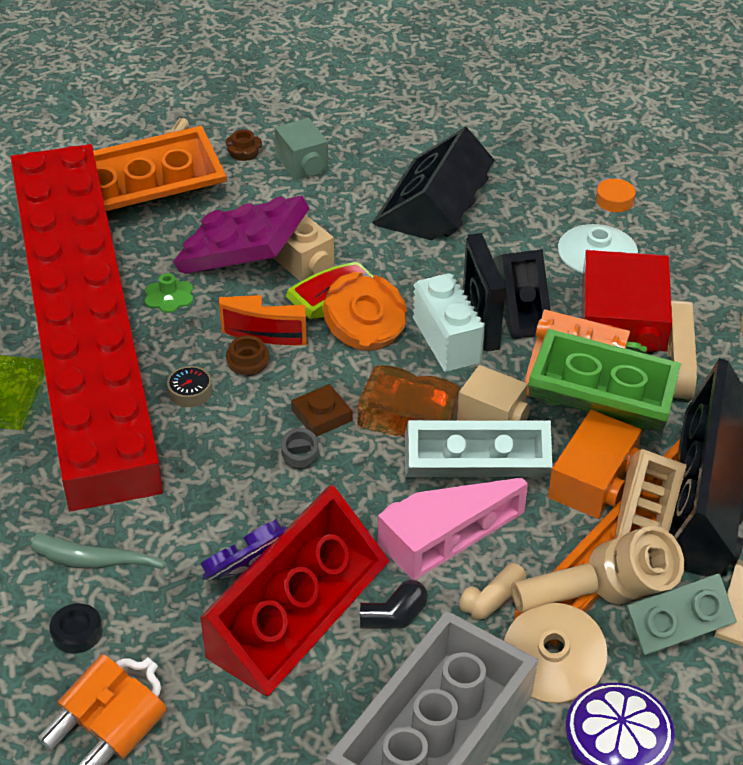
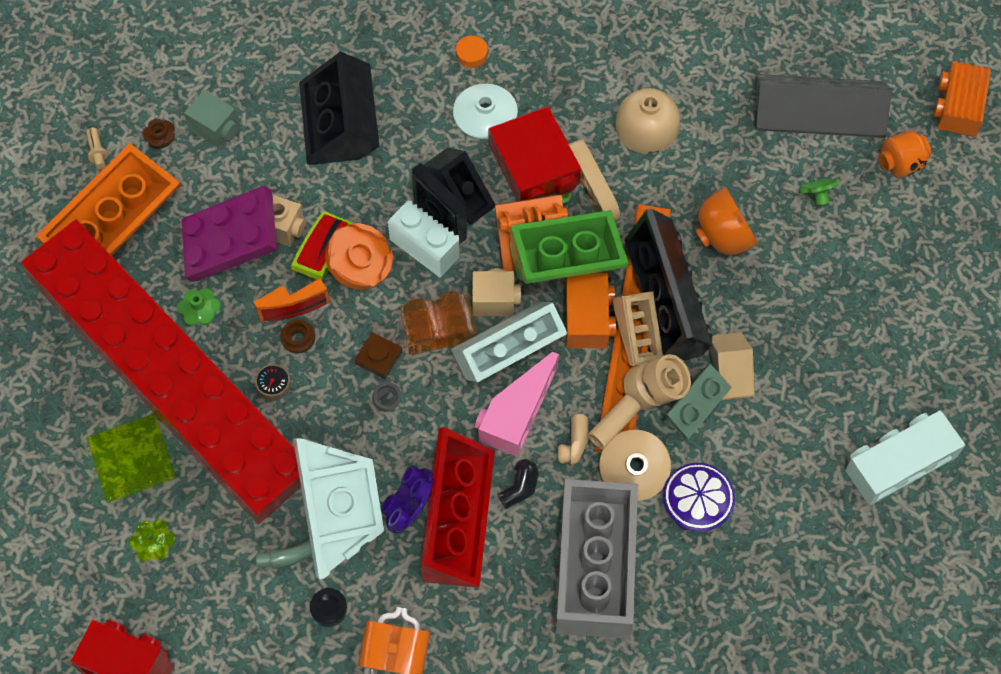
camera: 30 degrees left, 20 degrees up
none -> light aqua wing [293,438,384,579]

